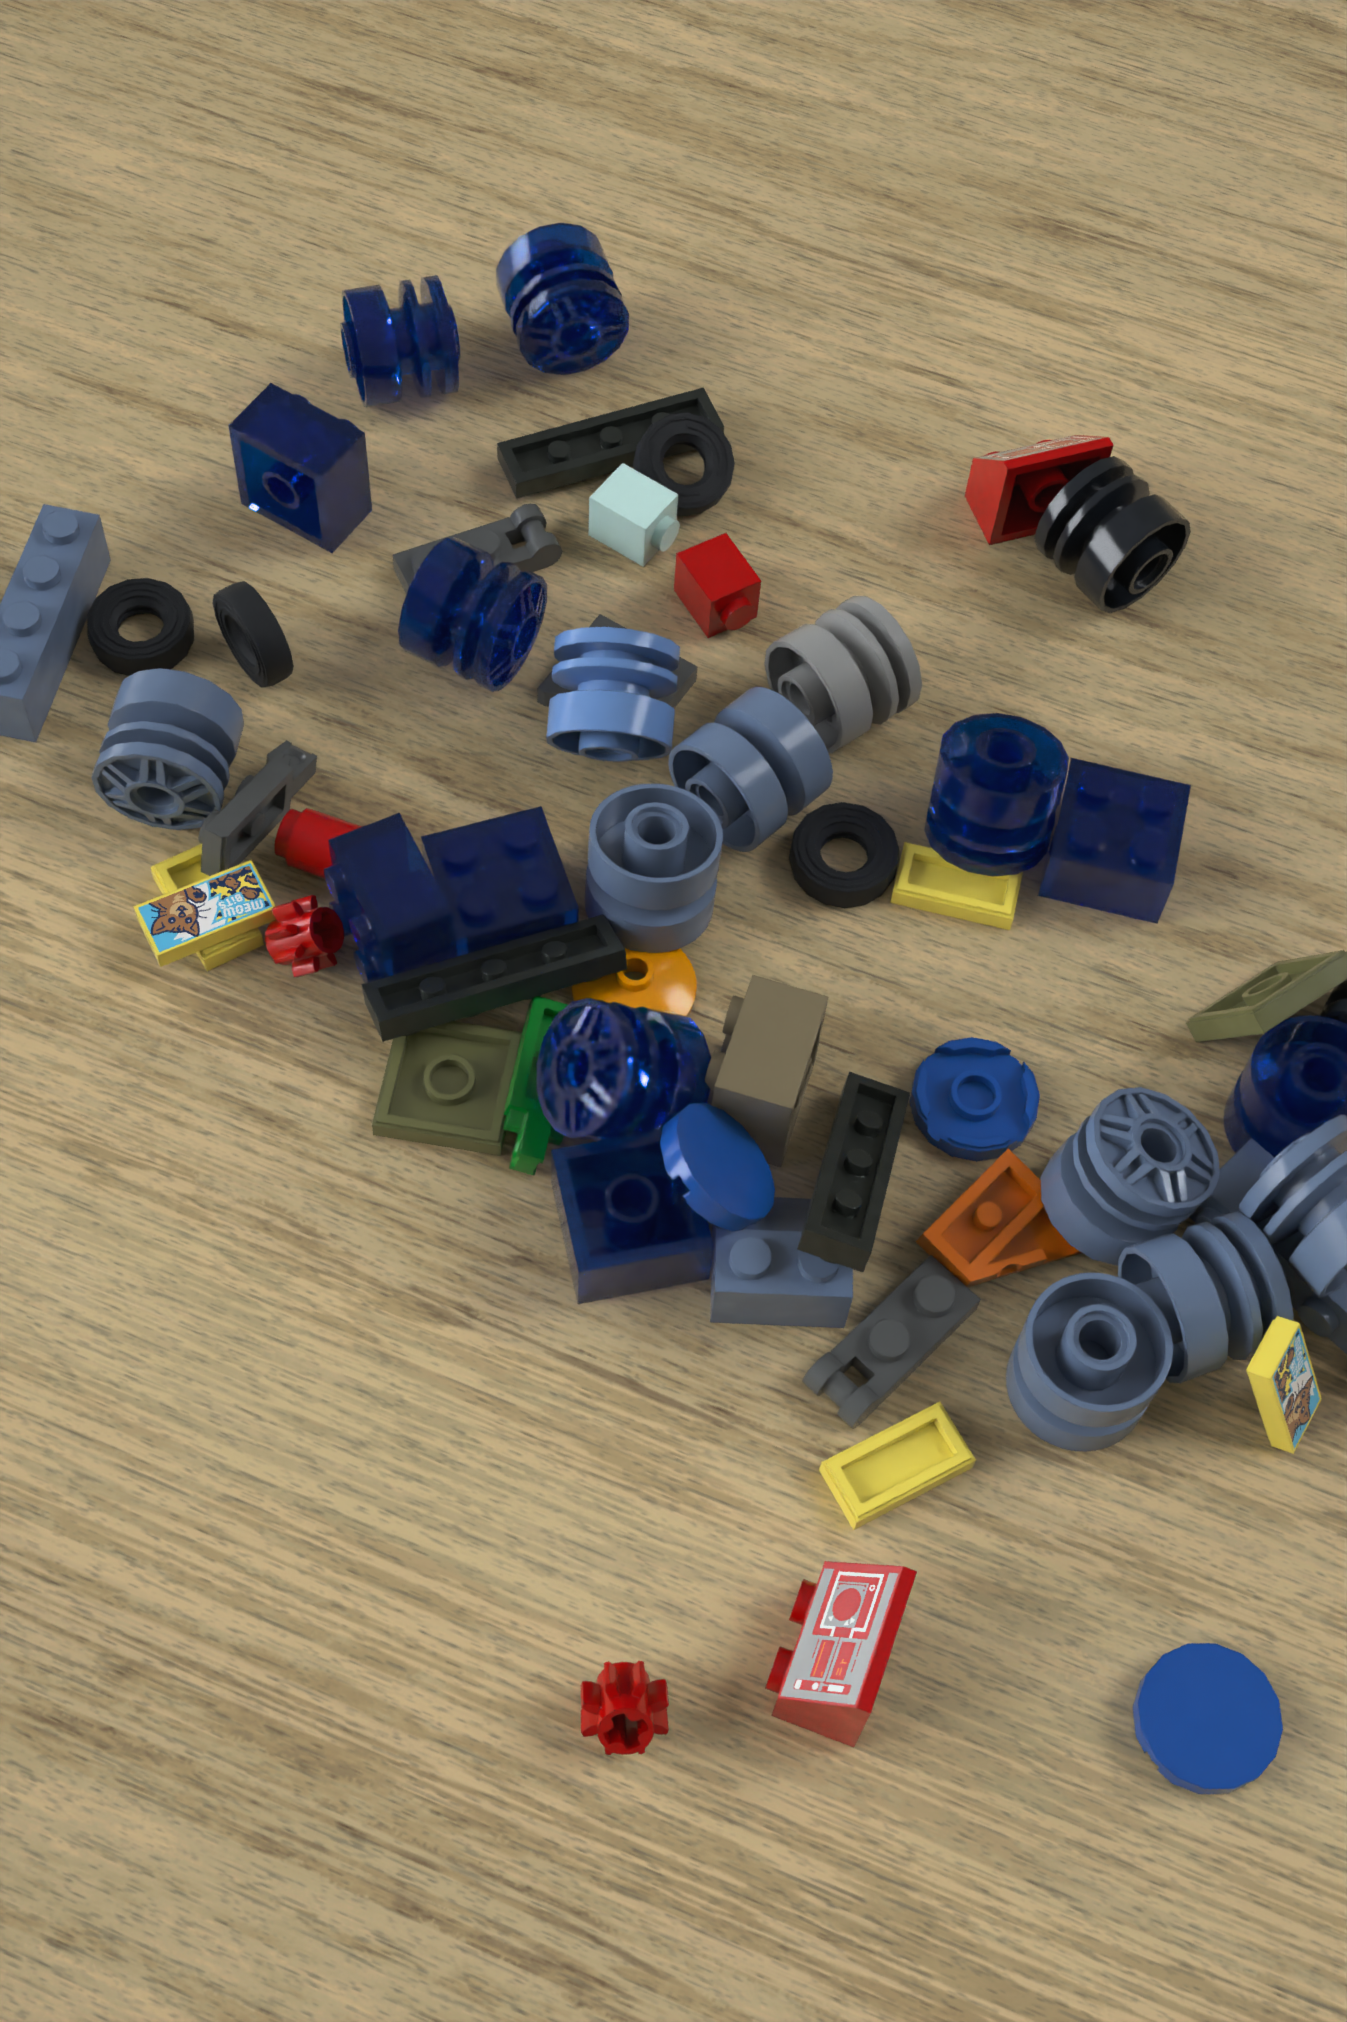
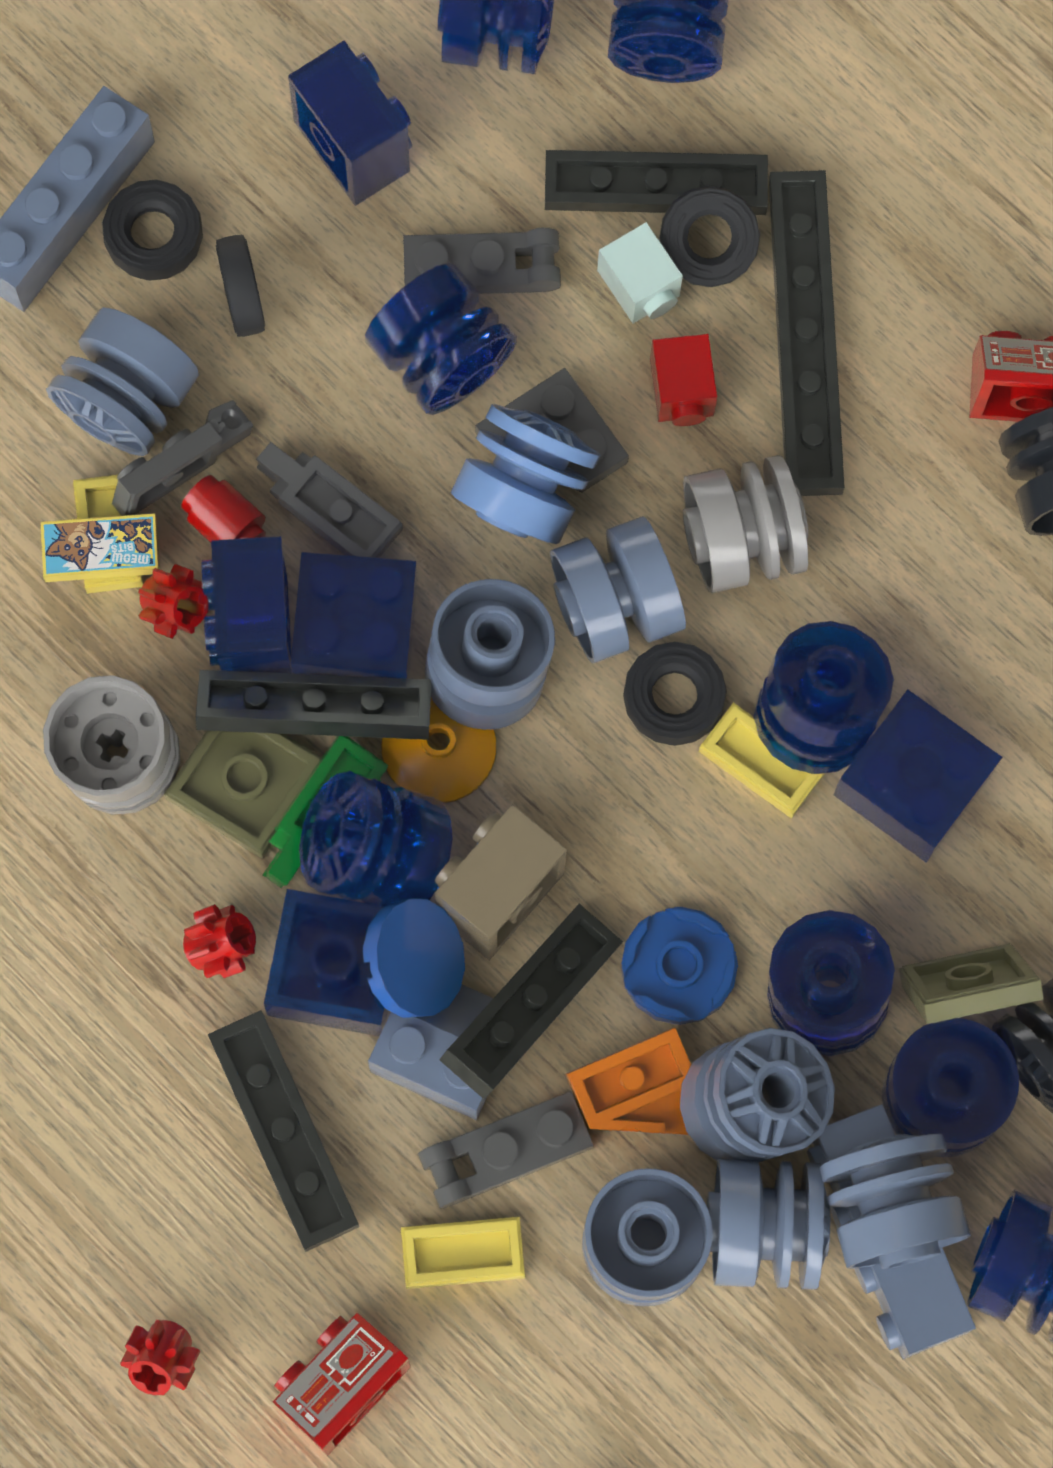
camera: 25 degrees right, 15 degrees up
tile [1246,1316,1322,1454] -> none
none -> light grey wheel [43,675,181,815]
none -> red gear [183,904,256,978]
none -> pearl dark grey plate [208,1010,360,1252]
none -> dark grey hinge [256,442,403,572]
none -> clear blue wheel [767,910,895,1056]
none -> pearl dark grey plate [769,170,845,496]

